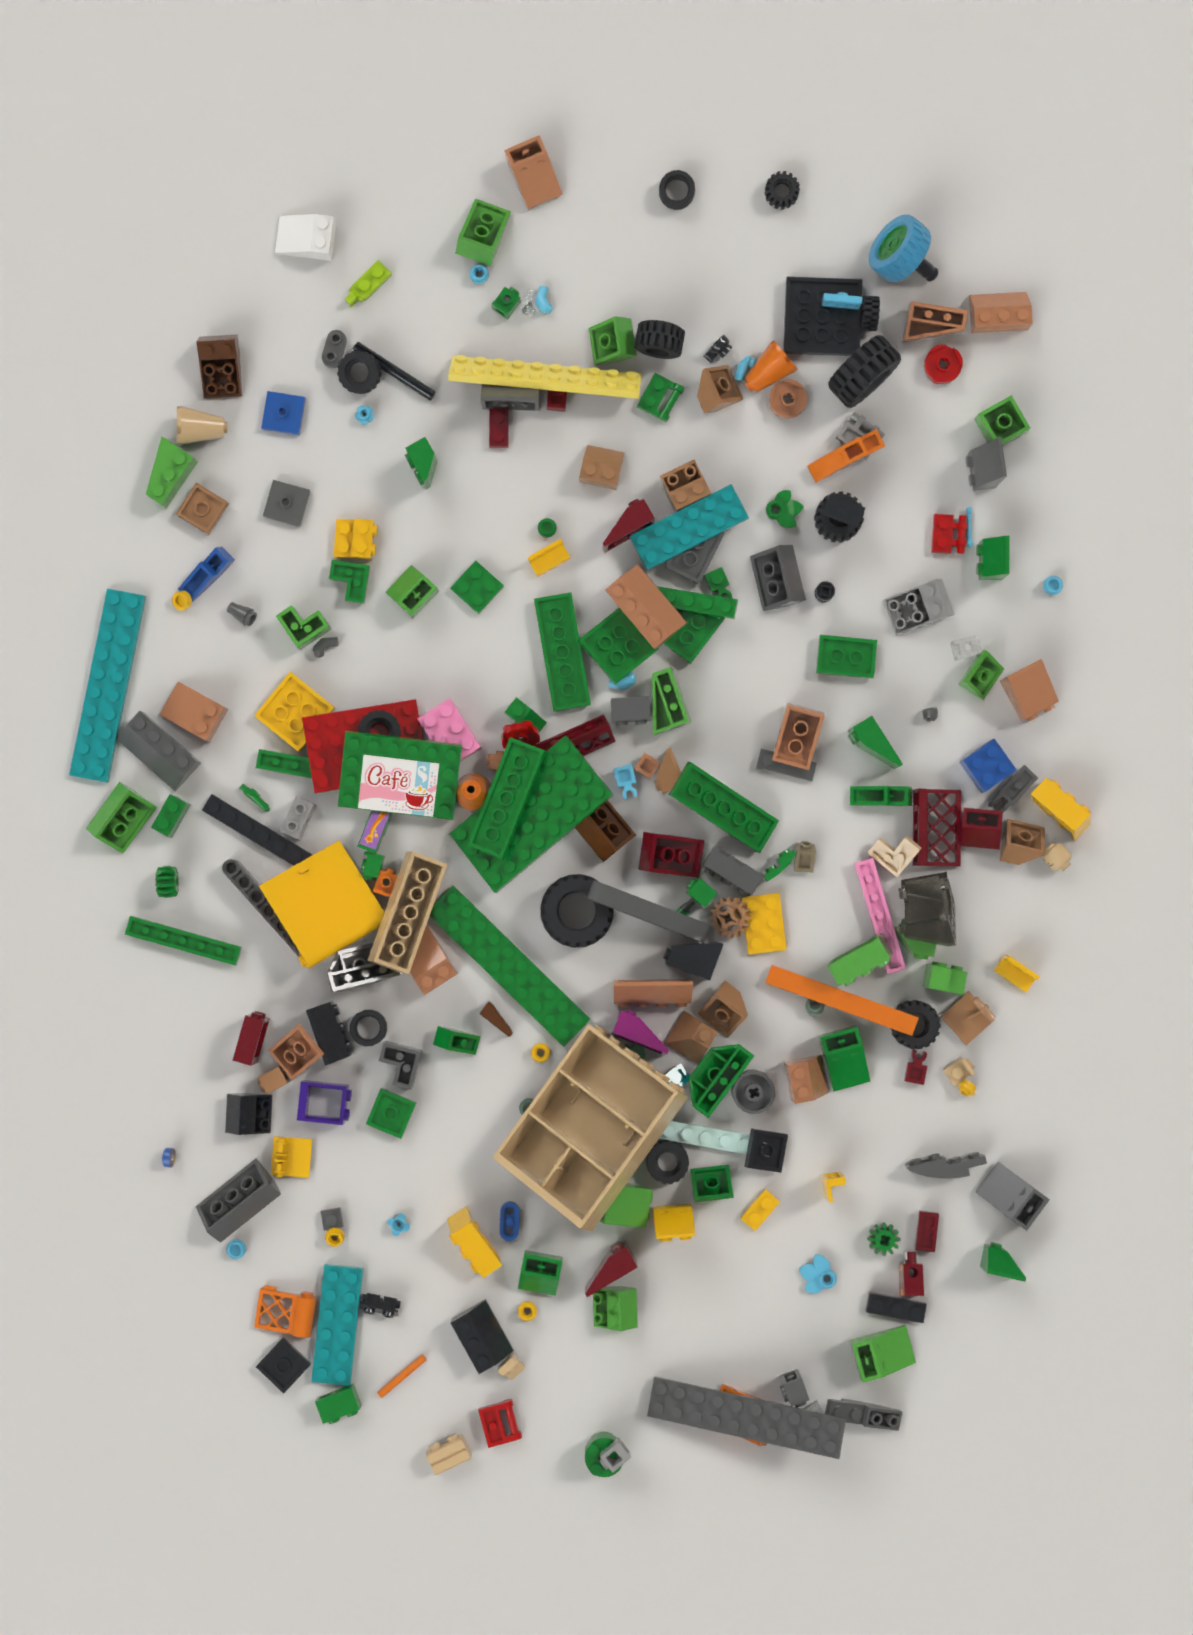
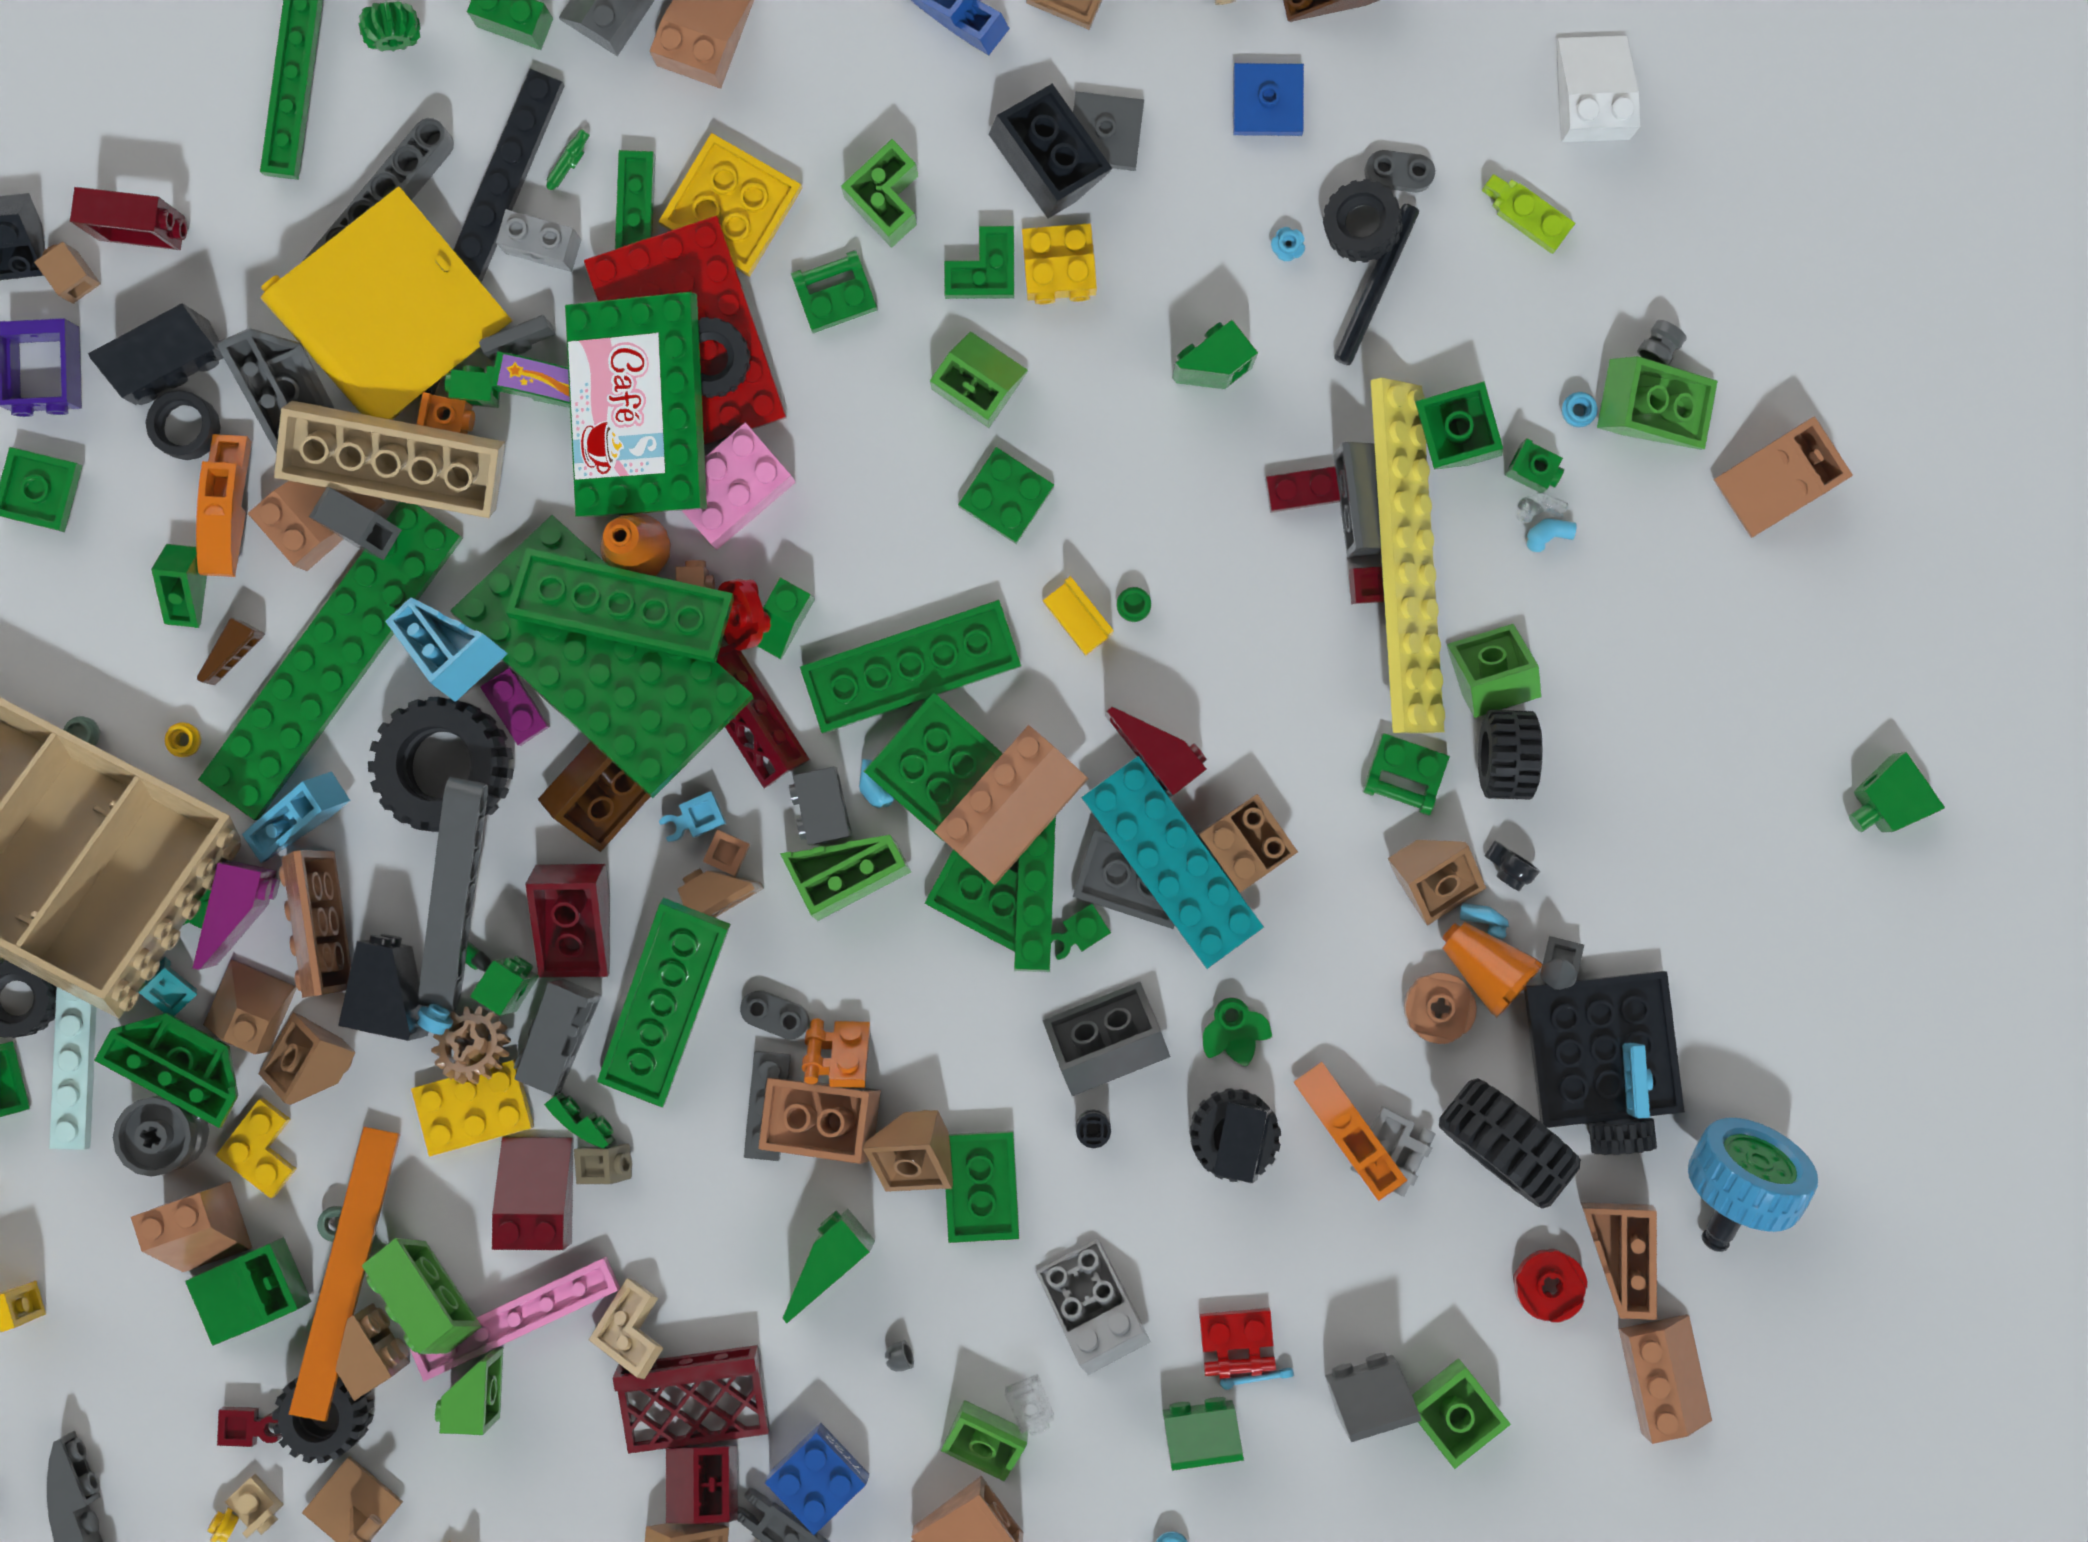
camera: 85 degrees right, 0 degrees up
dark grey cone [227,602,257,626] -> none
nougat slope [268,1023,324,1080] -> none
dark grey arm [313,637,339,658] -> none
dark grey brick [379,1041,423,1089] -> none
medium nougat slope [579,445,624,490] -> none
black tyre [659,170,695,210] -> none
black plate [744,1128,788,1173] -> none
black tyre [764,171,800,210] -> none
green slope [850,786,912,806] -> none
clear smoke windscreen [898,872,957,947] -> none
bright green brick [922,961,968,995] -> none
none -> orange slope [196,434,252,577]
none -> yellow plate [215,1098,297,1199]
none -> medium azure slope [242,771,351,863]
none -> dark grey slope [309,487,402,560]
none -> medium nougat slope [335,1303,410,1401]
none -> medium azure wedge [385,597,508,702]
none -> medium azure plate [417,1004,453,1035]
none -> dark grey plate [479,315,556,361]
none -> magenta plate [480,668,550,746]
none -> slope [492,1137,574,1250]
none -> dark grey plate [740,991,810,1039]
none -> green plate [791,250,878,333]
none -> orange plate [802,1018,870,1088]
none -> medium nougat slope [863,1110,953,1192]
none -> black slope [988,83,1113,219]
none -> green slope [1415,381,1503,470]
none -> dark grey plate [1540,936,1584,989]
none -> dark grey wheel [1637,320,1687,366]
none -> green torso [1849,752,1945,833]

